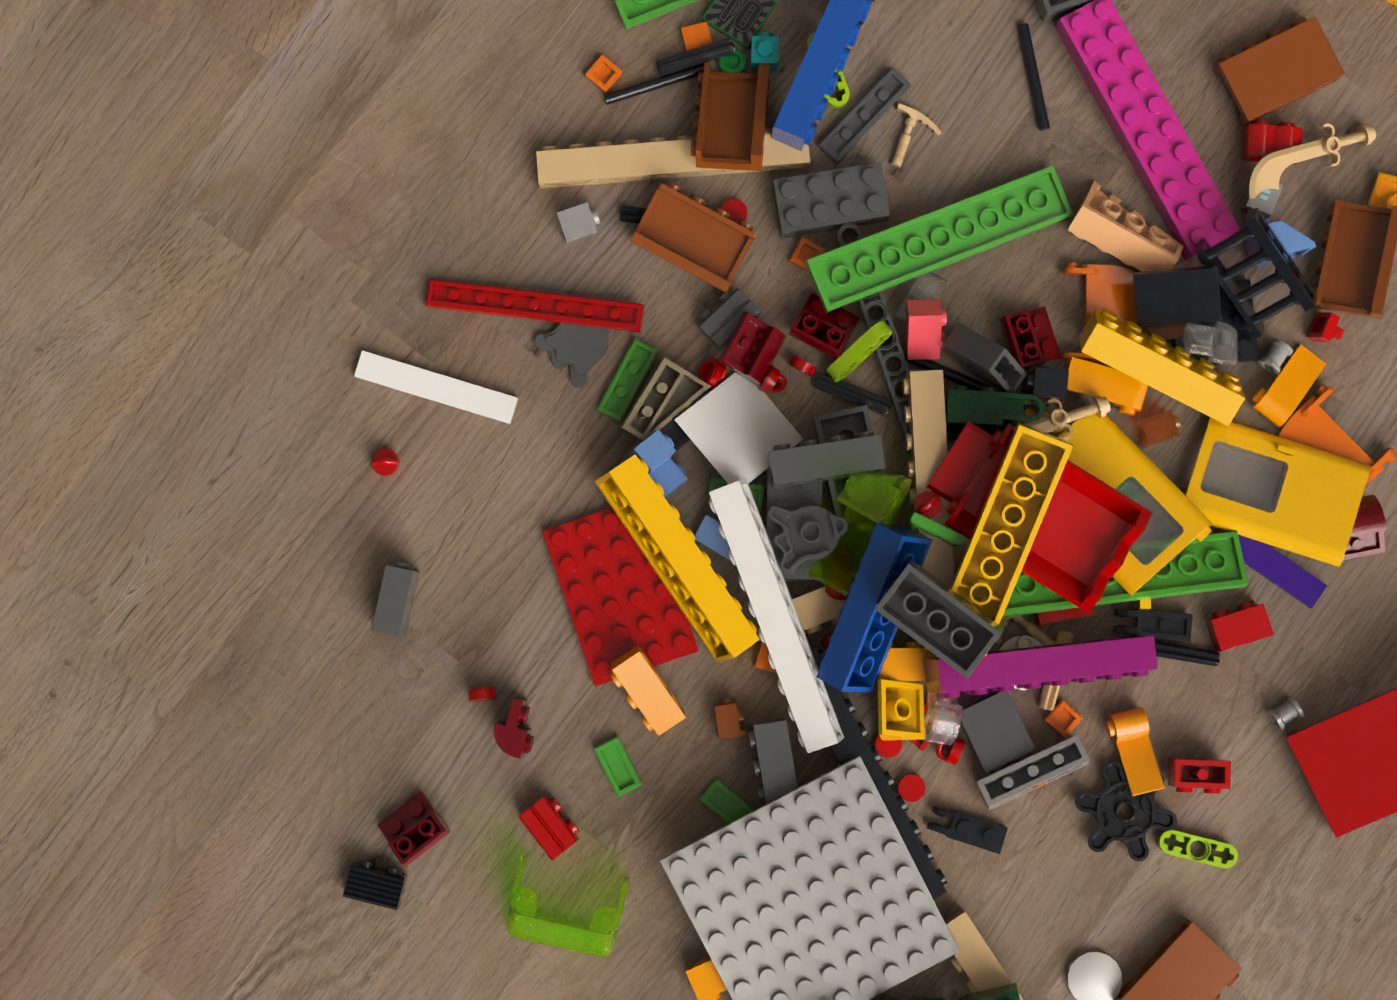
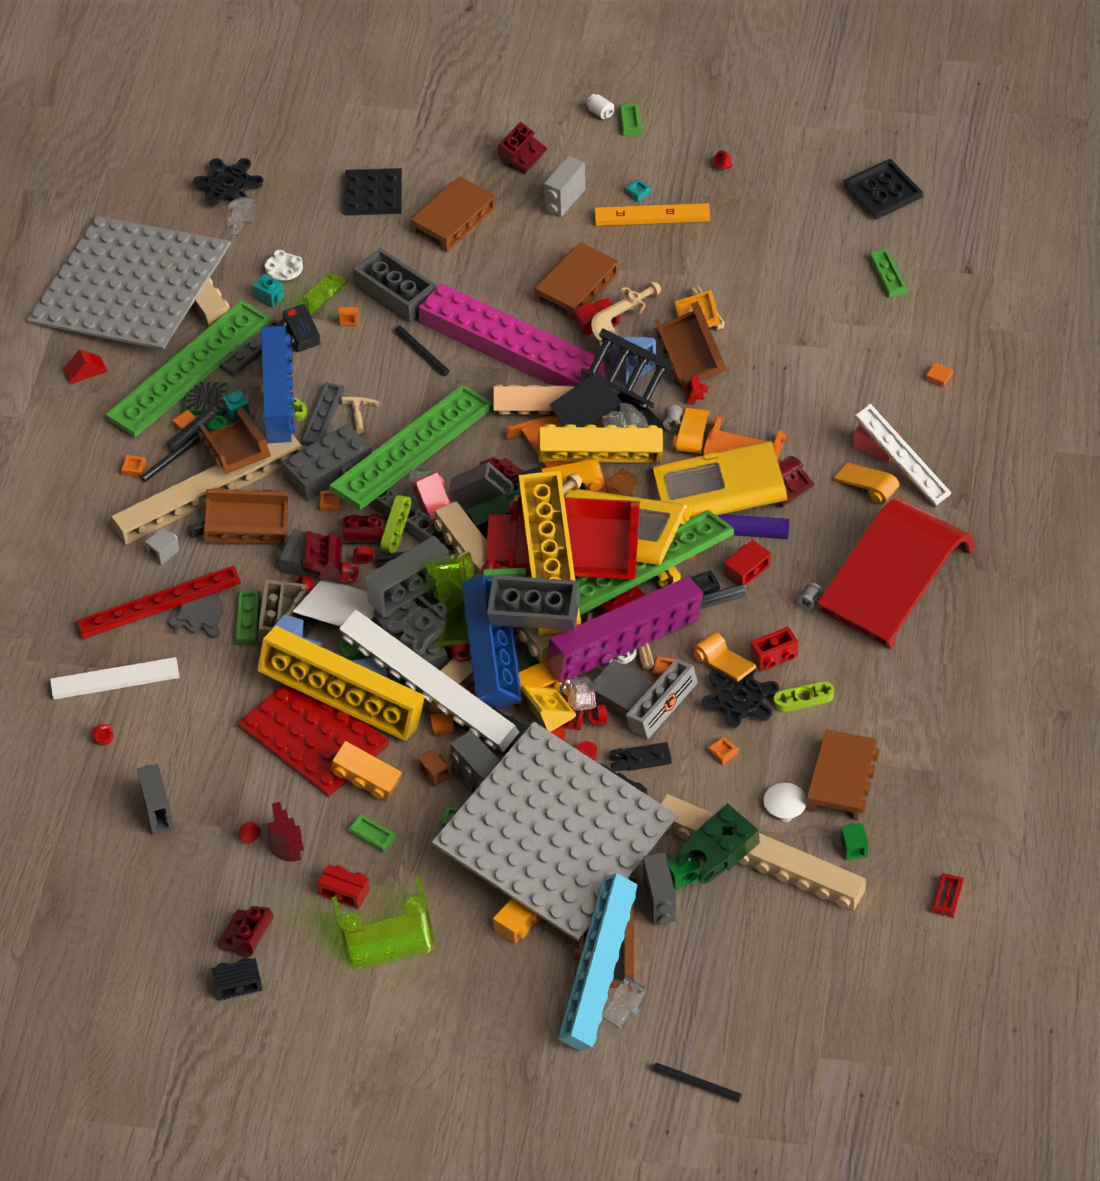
camera: 25 degrees left, 35 degrees down
none -> orange tile [708,736,738,765]

